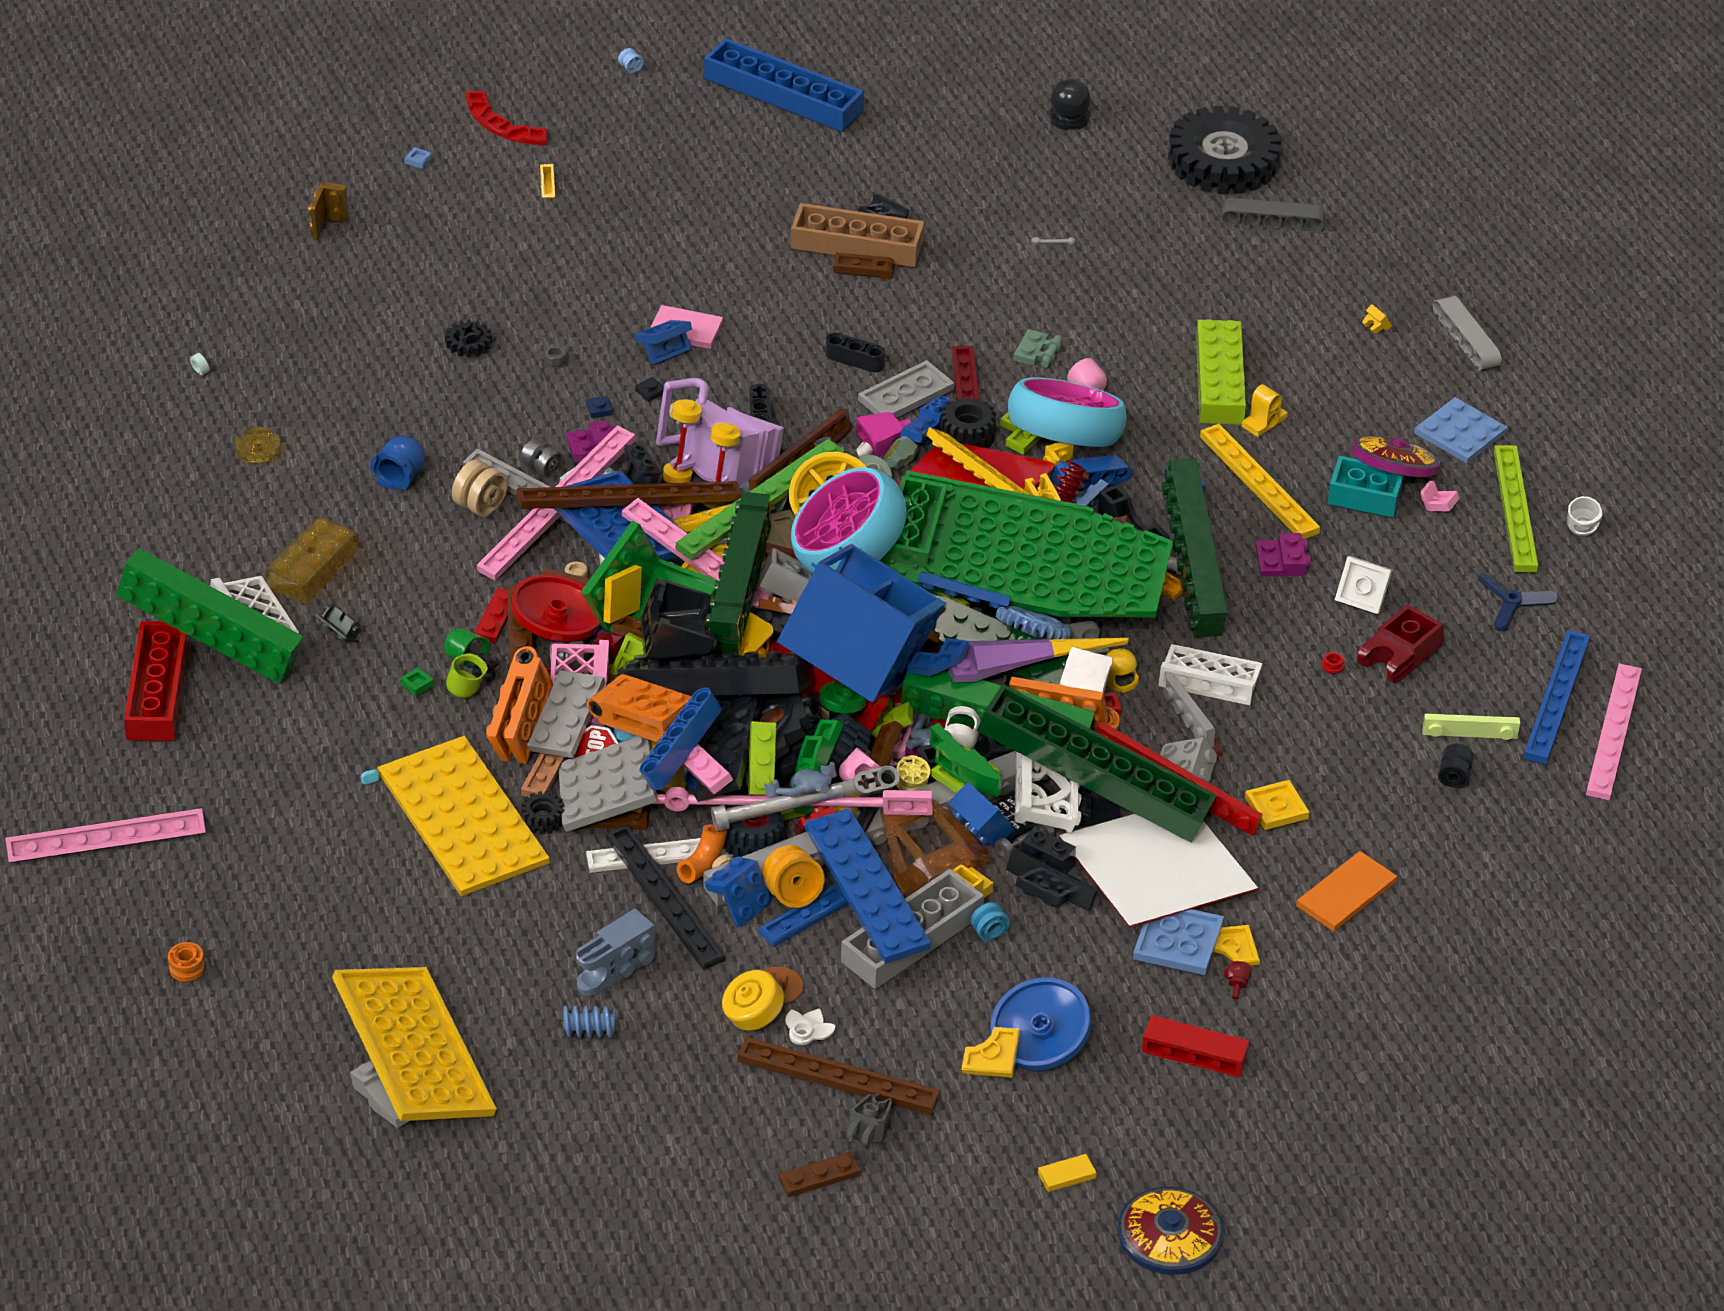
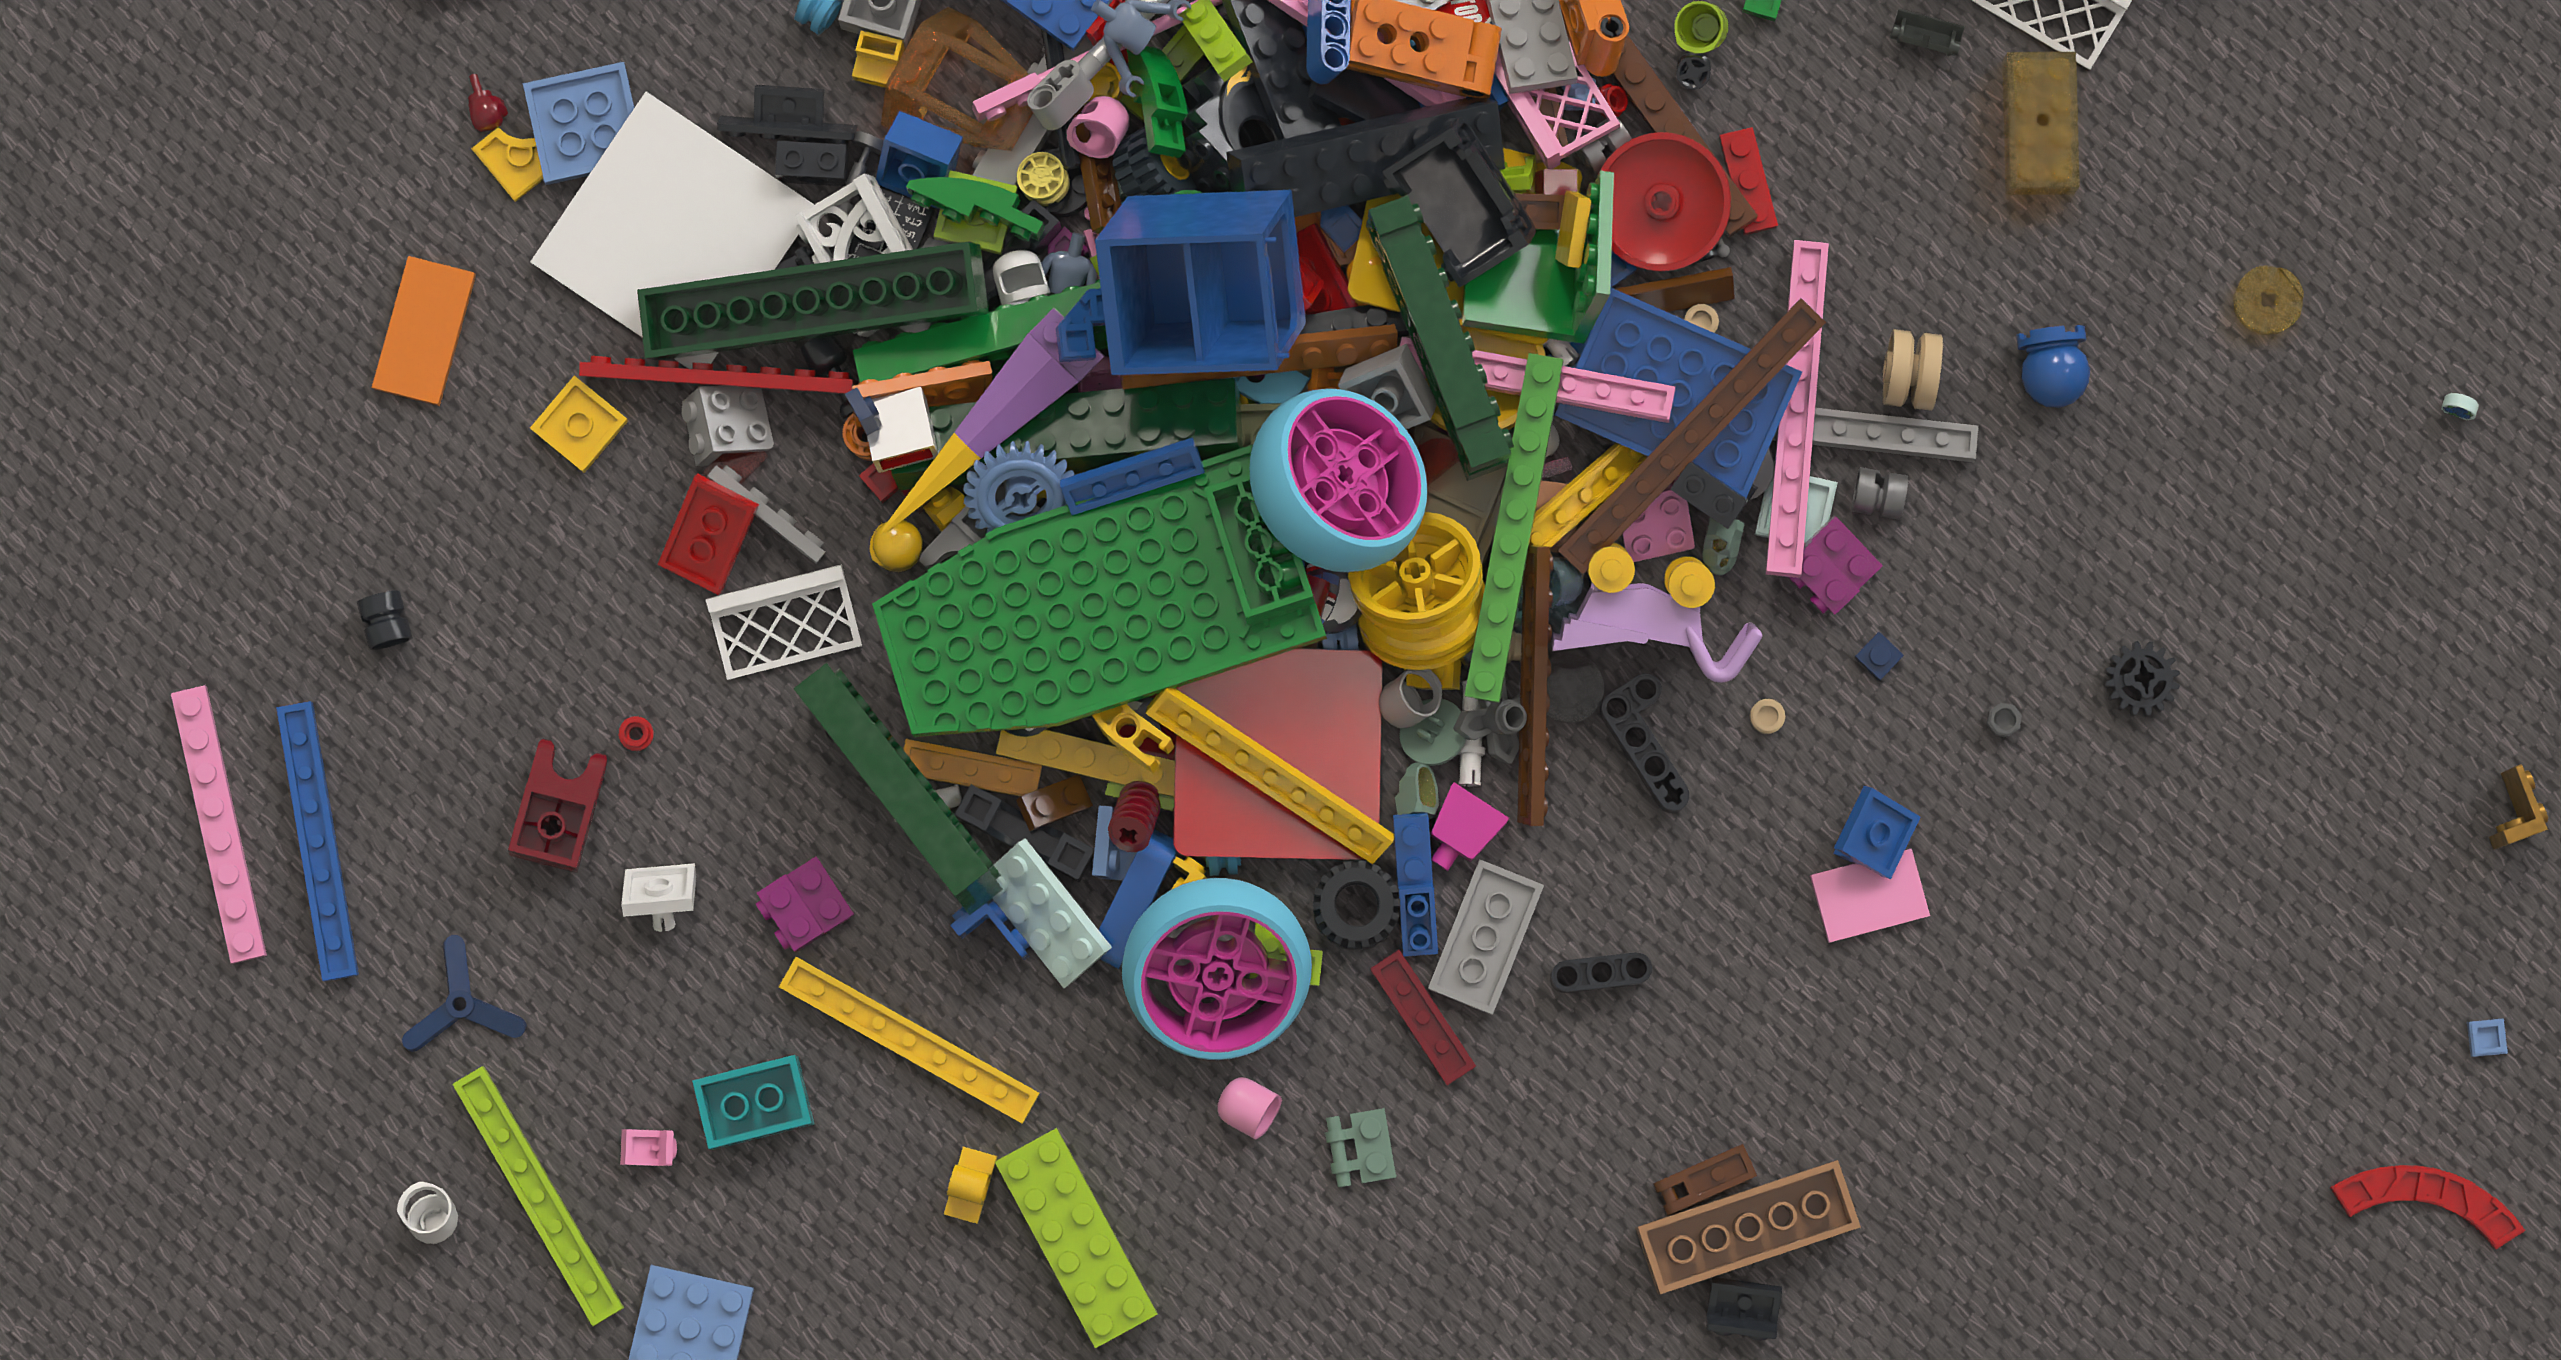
camera: 150 degrees right, 40 degrees up
green helmet [444,628,490,668] -> none
yellow piece [540,164,555,199] -> none
black plate [635,377,664,402] -> none
dish [1351,436,1440,477] -> none
yellowish green plate [1422,714,1520,740] -> none
none -> red tile [657,473,759,595]
none -> dark blue plate [845,387,879,436]
none -> light aqua plate [993,838,1112,988]

